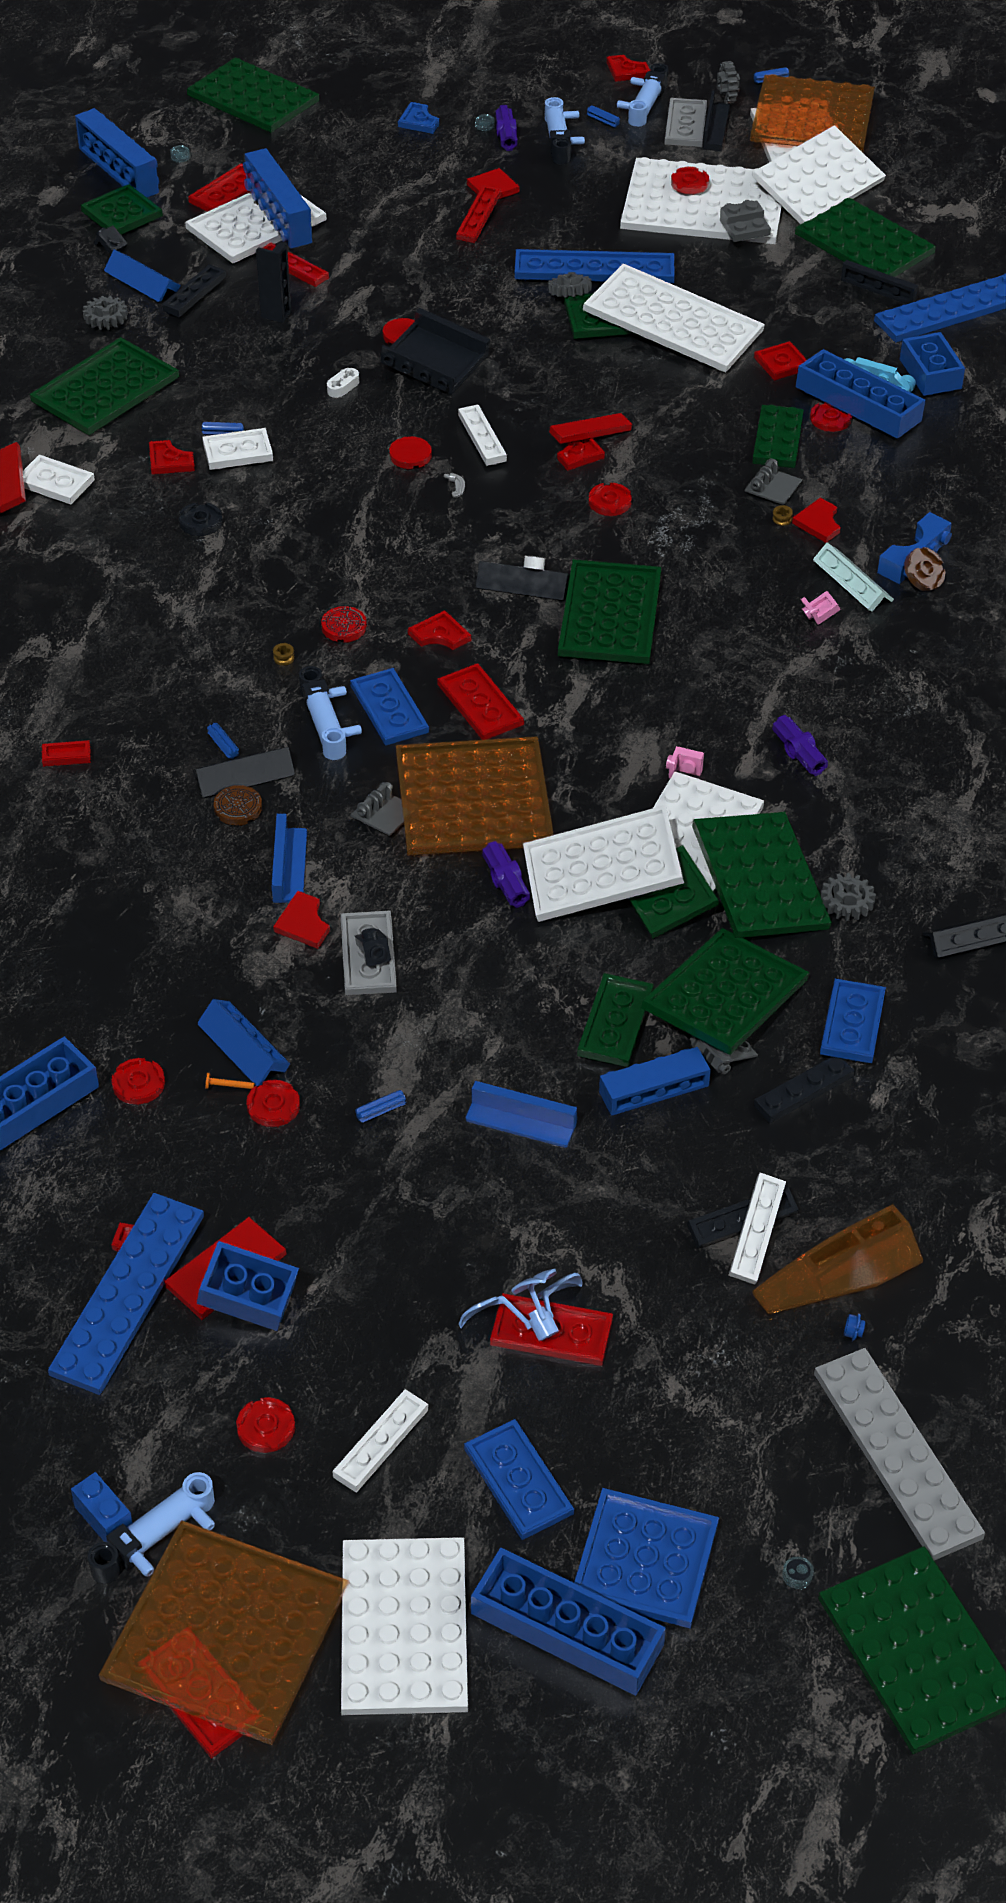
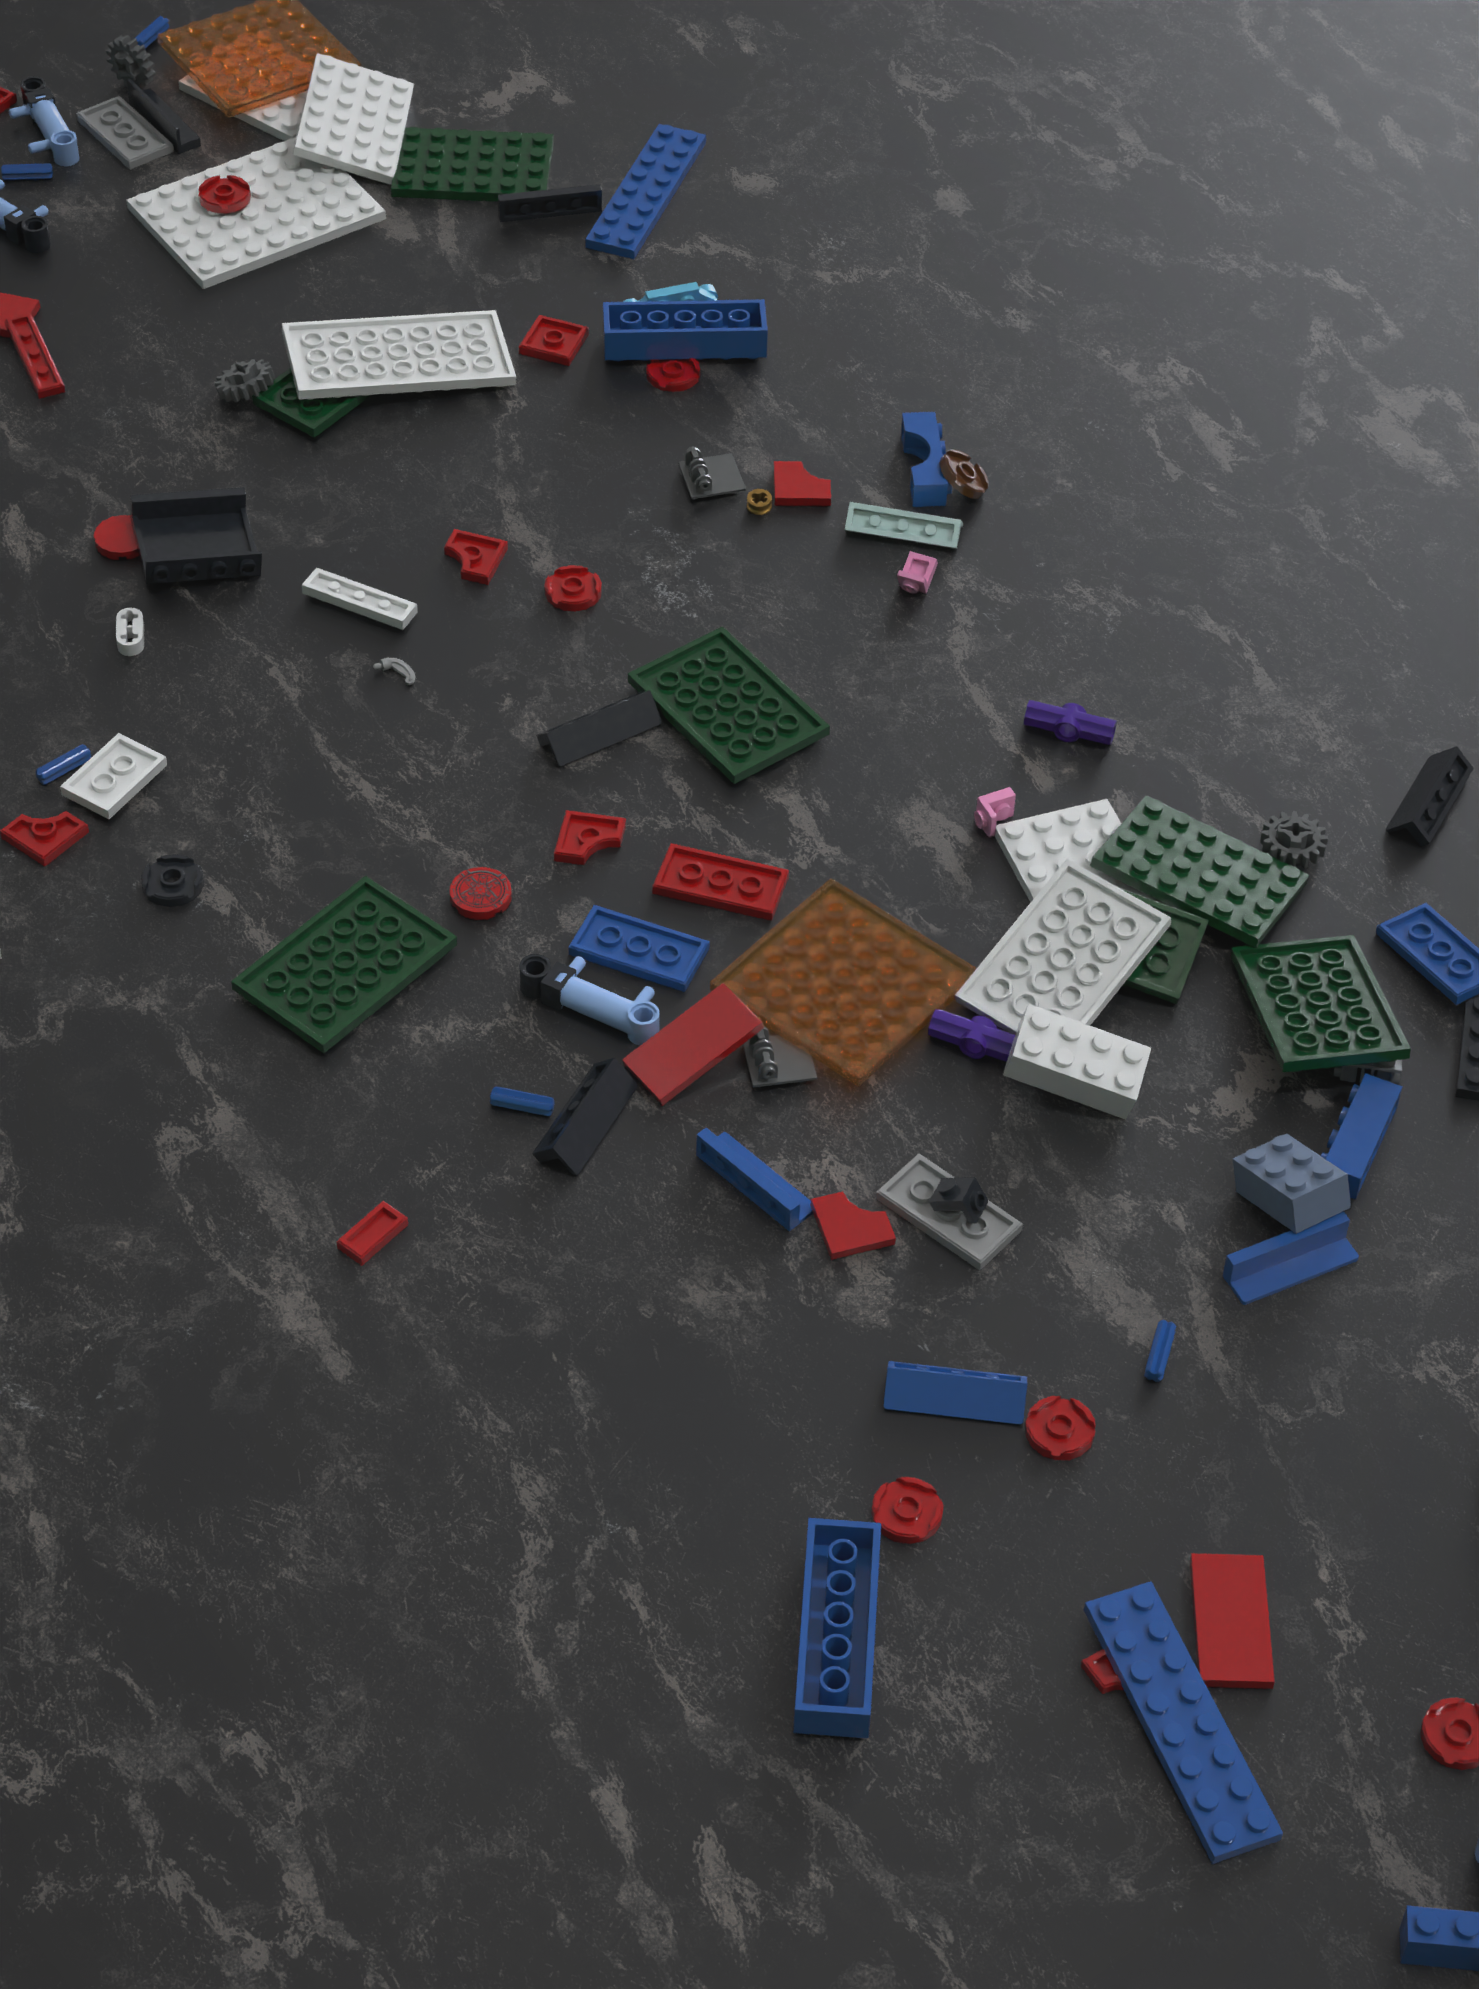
camera: 45 degrees left, 0 degrees up
blue brick [197,1241,299,1331] -> none
orange pin [205,1073,254,1089] -> none
reddish brown tile [214,785,262,825] -> none
pearl gold bush [273,643,294,666] -> none
red tile [389,436,432,469] -> none
blue plate [515,249,674,283] -> none
white beam [523,556,545,570] -> none
red tile [549,413,632,444] -> none
dark green plate [577,973,654,1067] -> none
dark grey plate [720,200,771,242] -> none
dark green plate [753,405,804,468] -> none
blue brick [900,332,965,396] -> none
none -> dark green plate [231,876,457,1053]
none -> red tile [622,983,764,1106]
none -> white brick [1003,1003,1151,1119]
none -> sand blue brick [1233,1133,1351,1234]

